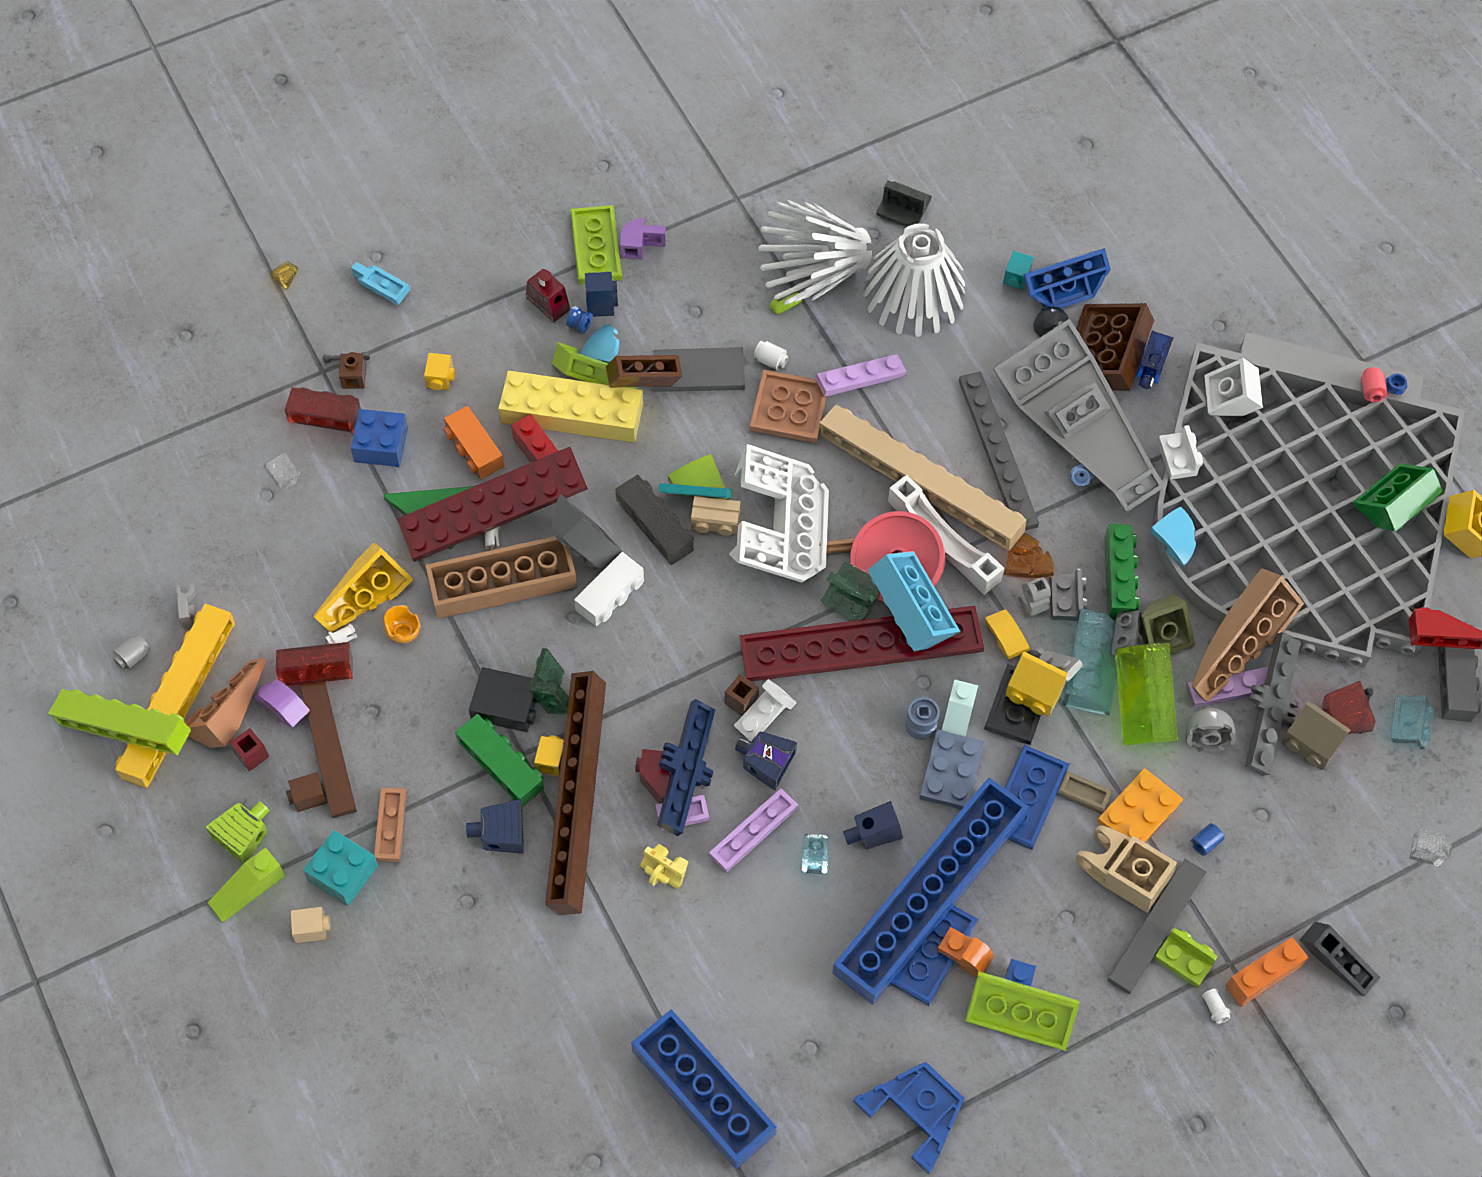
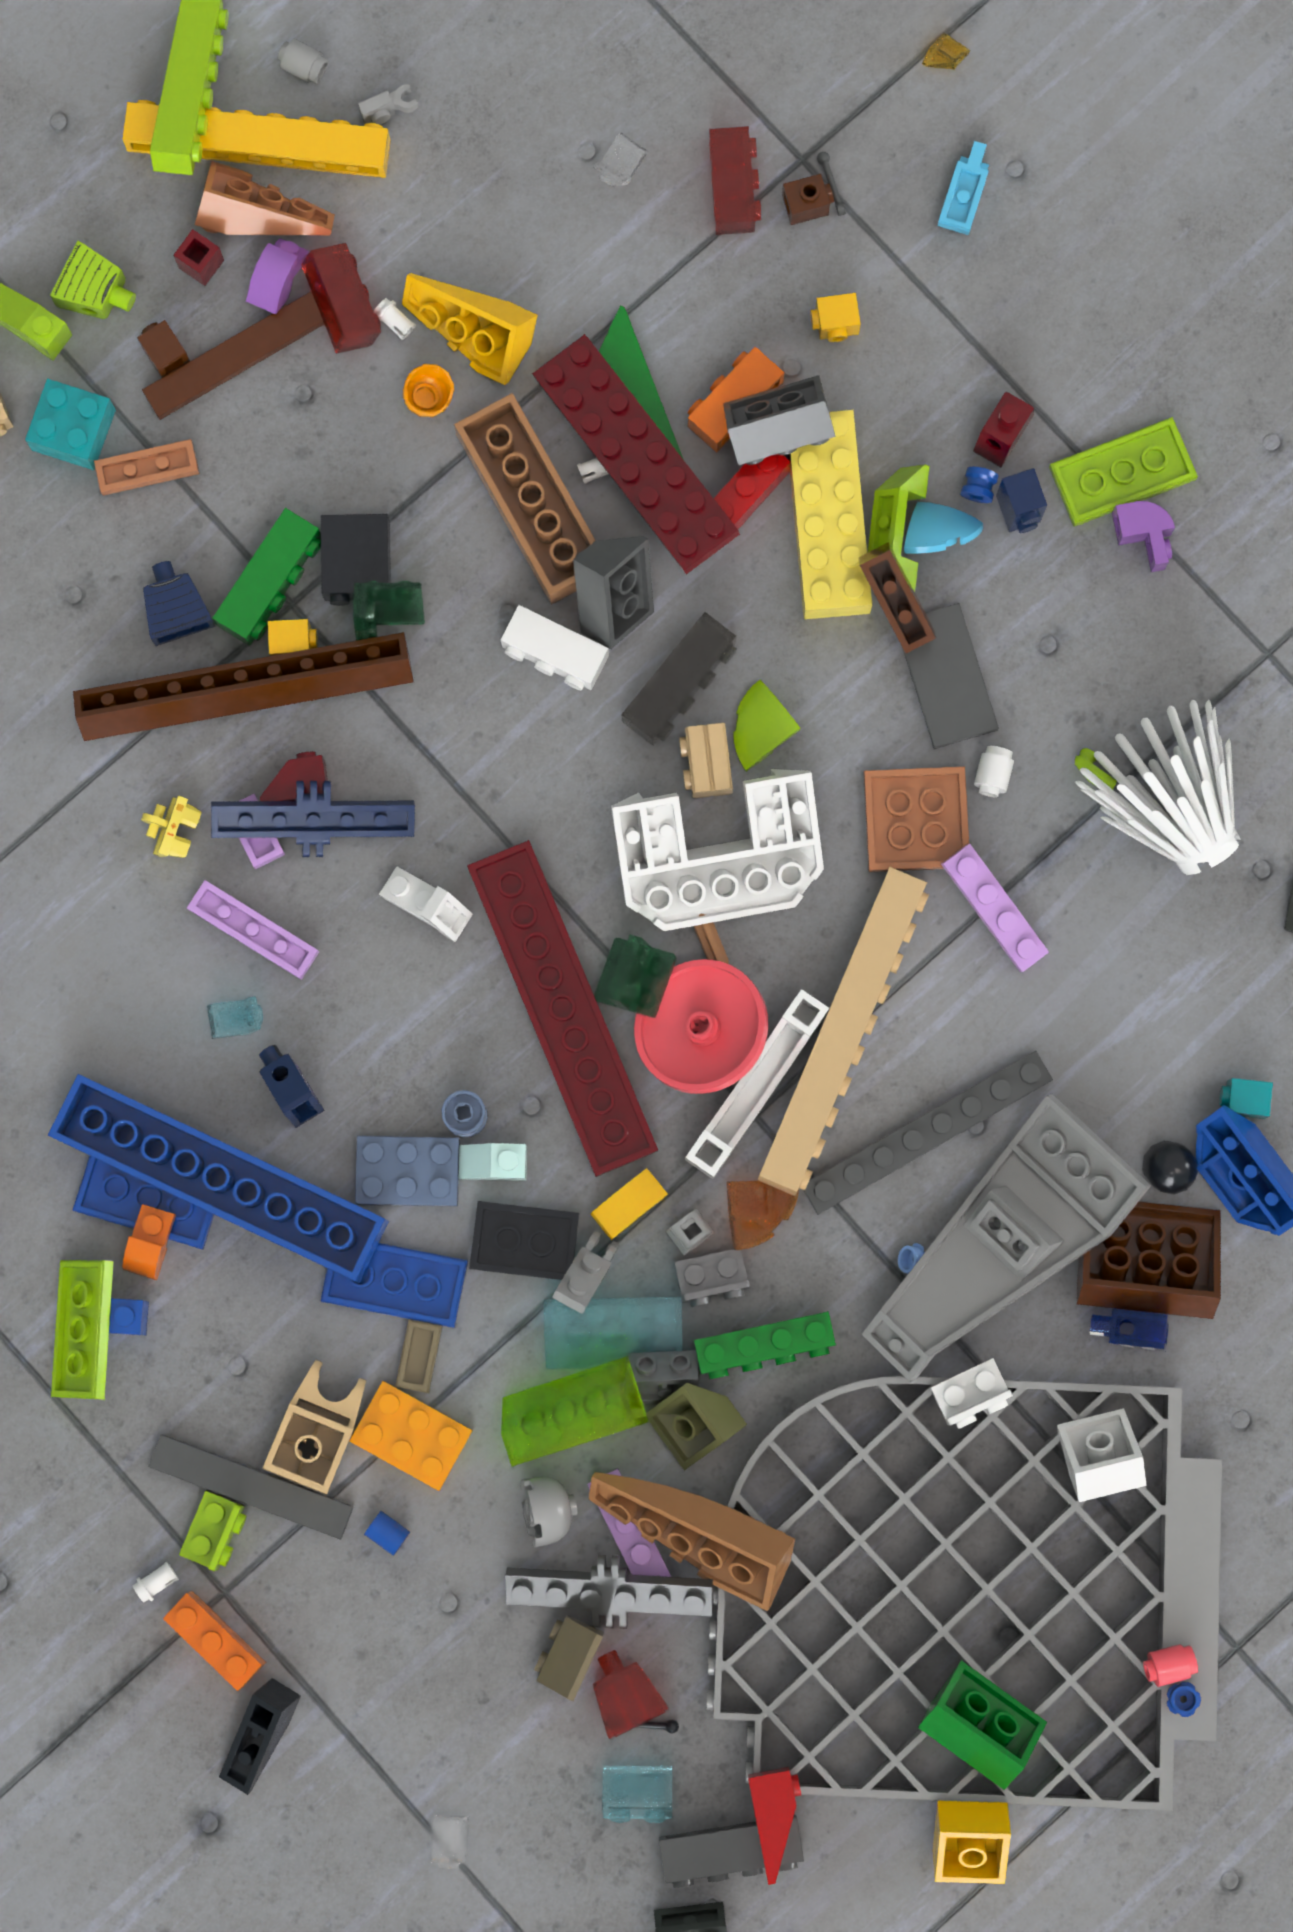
camera: 80 degrees right, 20 degrees up
blue brick [351,409,408,467] -> none
teal tile [659,483,732,498] -> none
reddish brown brick [724,674,759,716] -> none
dark blue torso [735,732,797,790] -> none
white plant [863,224,965,337] -> none
medium azure slope [868,551,960,651] -> none
yellow slope [1005,652,1068,717] -> none
medium azure brick [1150,507,1196,567] -> none
none -> slope [723,375,836,465]

